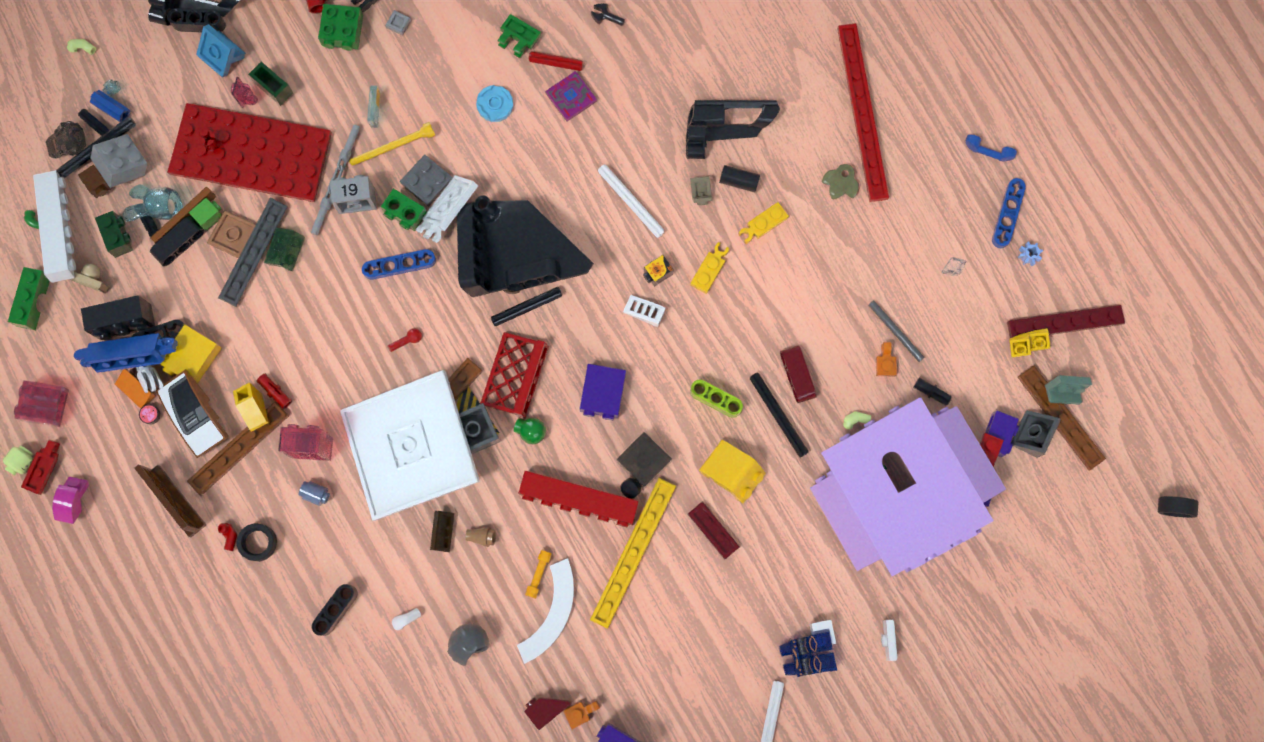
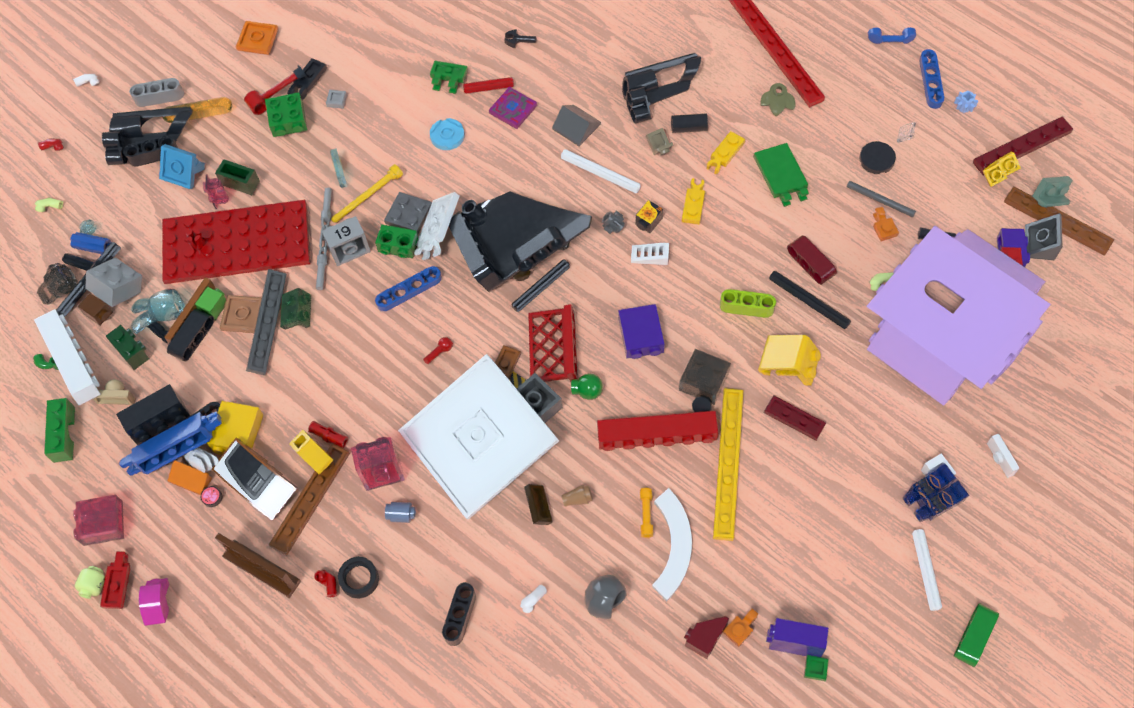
camera: 15 degrees left, 15 degrees down
none -> dark grey slope [552,105,601,147]
none -> dark grey gear [602,210,625,234]
none -> green tile [753,143,809,207]
none -> black tile [859,141,896,174]

